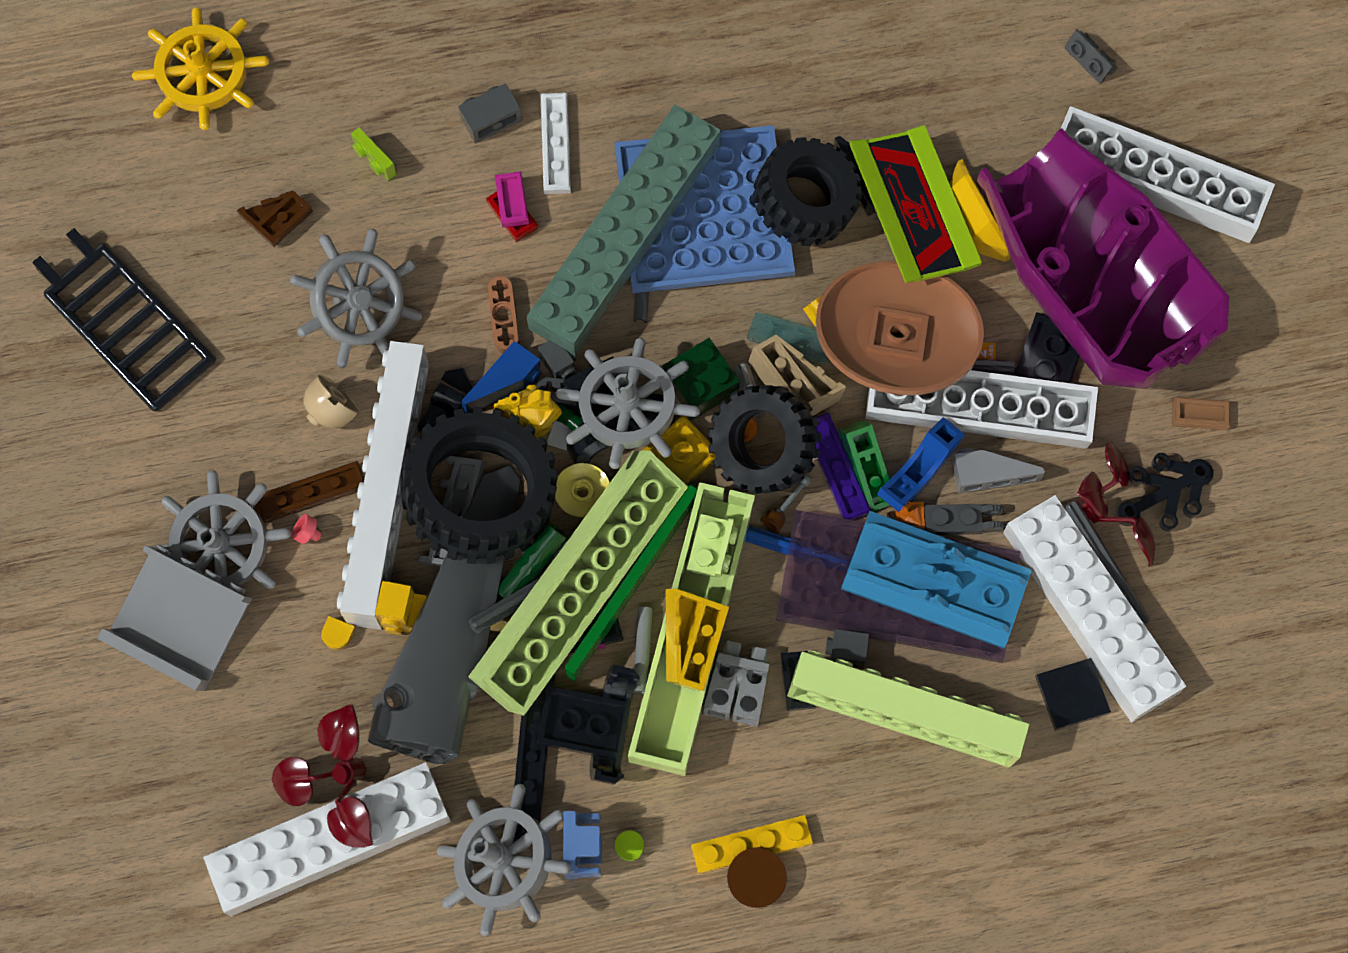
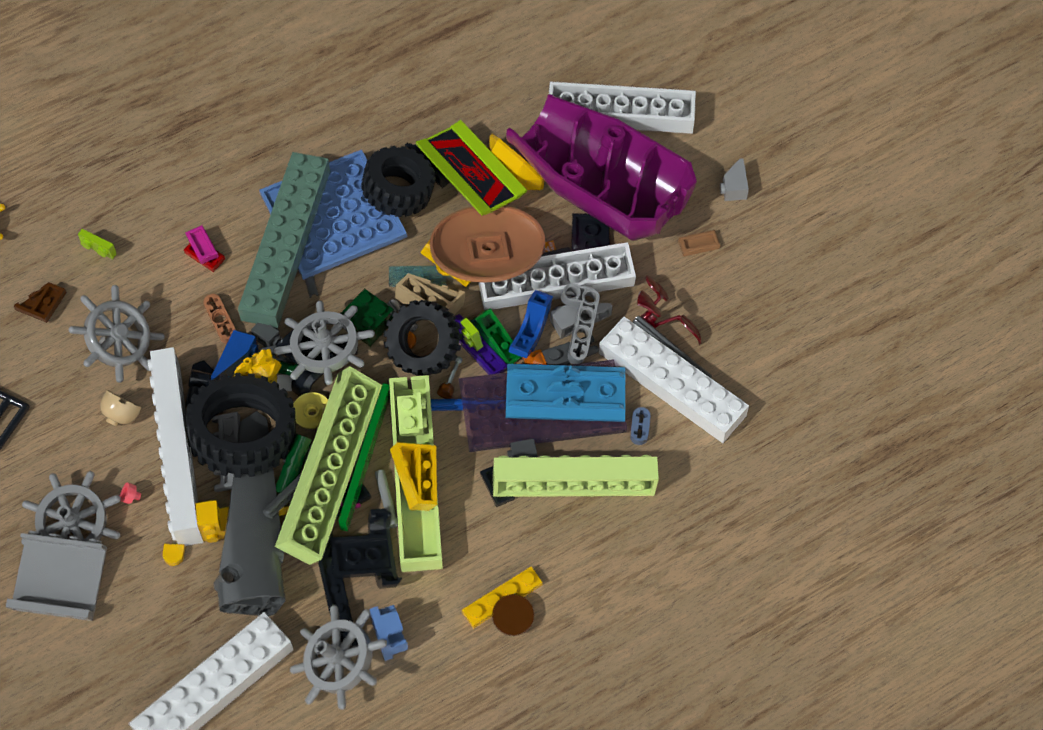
camera: 20 degrees left, 10 degrees down
reddish brown tile [254,461,364,524] -> none
dark red plant [272,704,373,848] -> none
dark grey brick [458,83,522,143] -> none
white tile [541,93,571,194] -> none
lime tile [615,830,644,862] -> none
yellow tile [642,416,716,486] -> none
light grey hips [703,641,770,727] -> none
black tile [1035,658,1111,731] -> none
dark grey hinge [1064,29,1118,84] -> none
black plant [1116,453,1214,532] -> none
none -> lime plate [460,317,483,351]
none -> light grey beam [561,283,600,365]
none -> sand blue beam [630,407,651,445]
none -> light grey slope [720,158,749,201]

